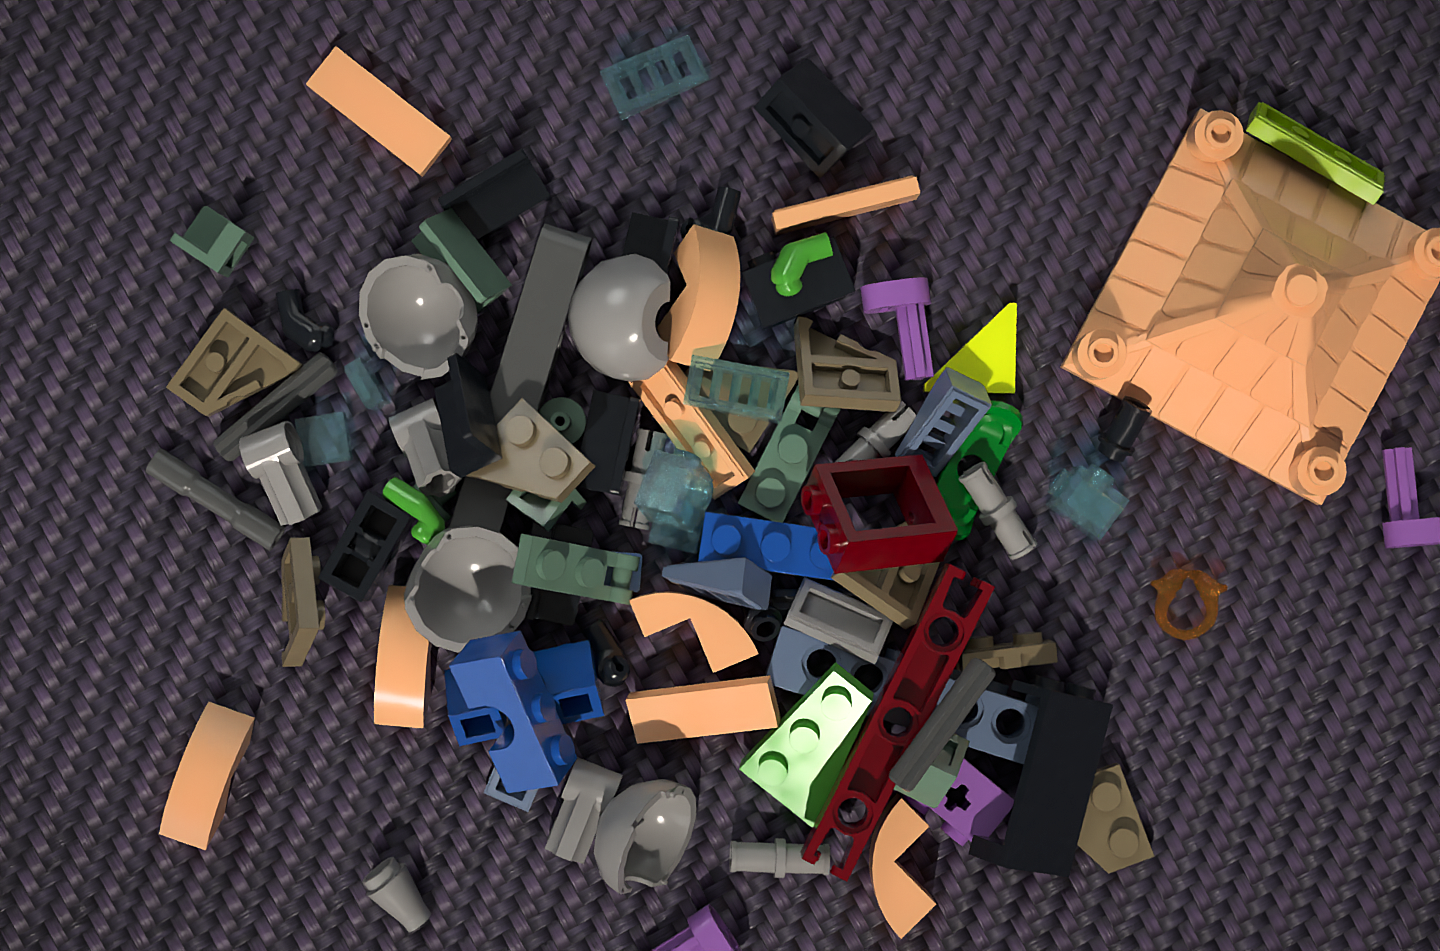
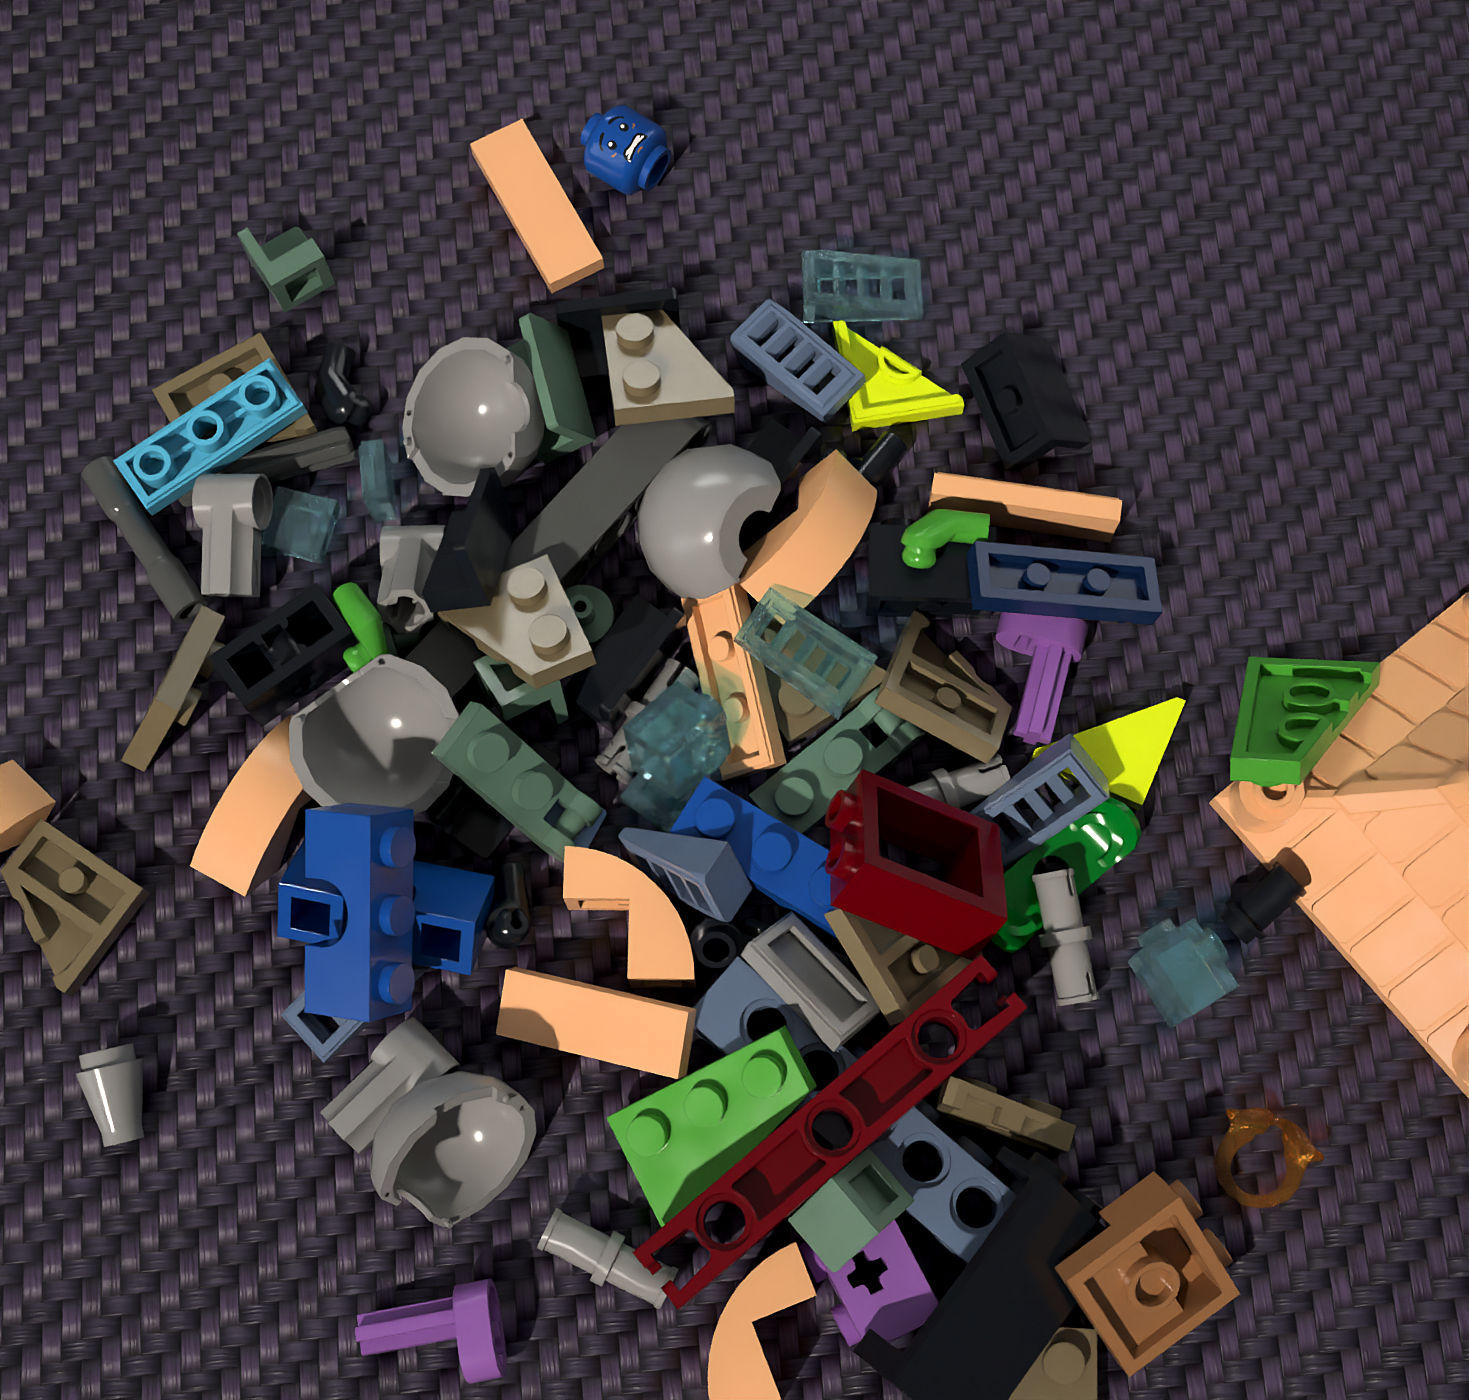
camera: 25 degrees right, 15 degrees down
dark grey axle [889,658,996,792] -> none
none -> dark tan wing [0,818,150,997]
none -> medium azure tile [113,358,308,516]
none -> blue head [580,104,672,195]
none -> wing [602,310,735,426]
none -> sand blue slope [730,299,866,423]
none -> neon yellow tile [832,320,964,432]
none -> dark blue hinge [967,541,1163,625]
none -> medium nougat plate [1054,1171,1240,1377]
none -> bright green wing [1230,657,1380,787]

